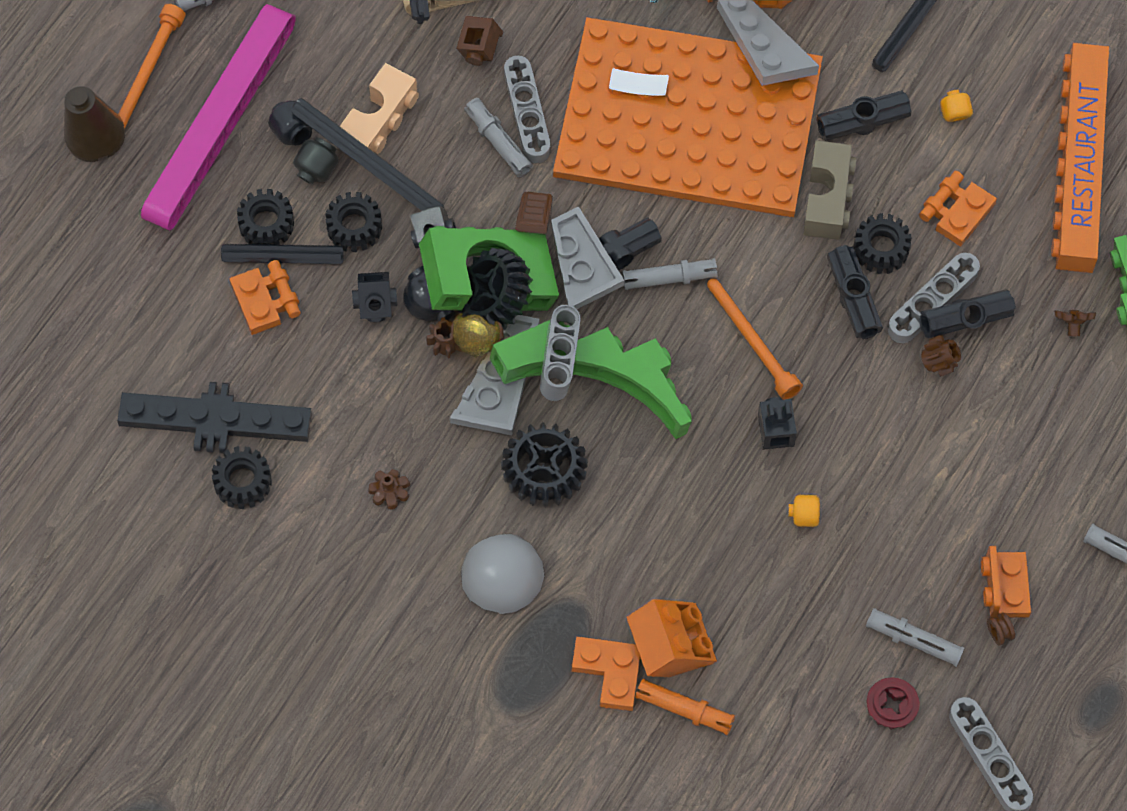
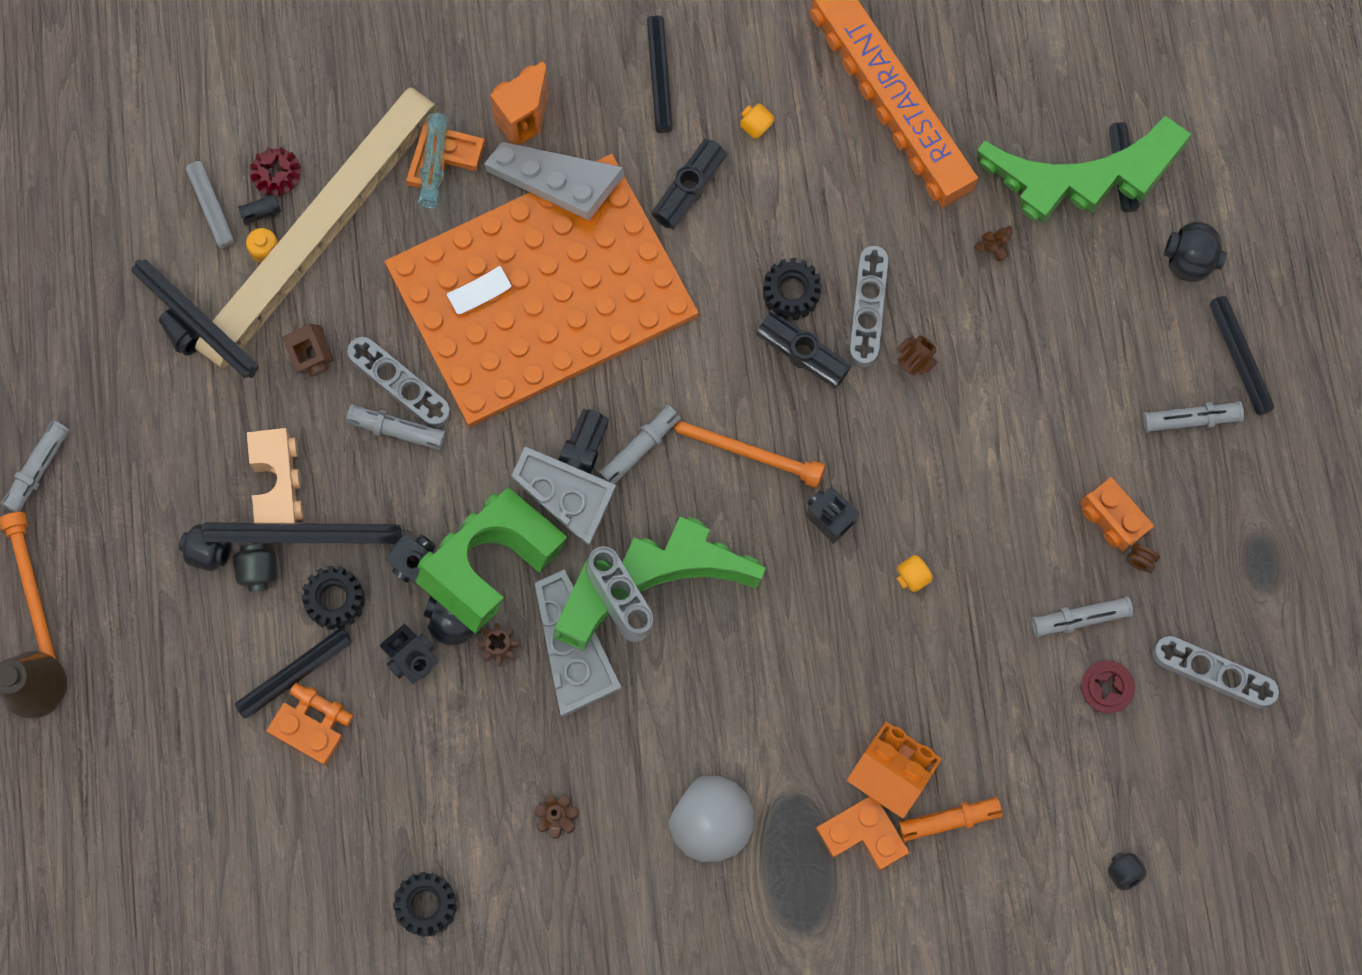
camera: 40 degrees left, 10 degrees up
black hinge [117,381,312,453] -> none
dark pink beam [141,4,296,231] -> none
black tyre [237,189,294,245] -> none
clear yellow hair [451,313,504,358] -> none
black gear [458,248,533,333] -> none
black gear [501,422,588,508] -> none
reddish brown slope [515,192,553,234] -> none
dark tan arch [803,140,856,240] -> none
orange plate [919,171,997,247] -> none
black piece [919,289,1016,338] -> none

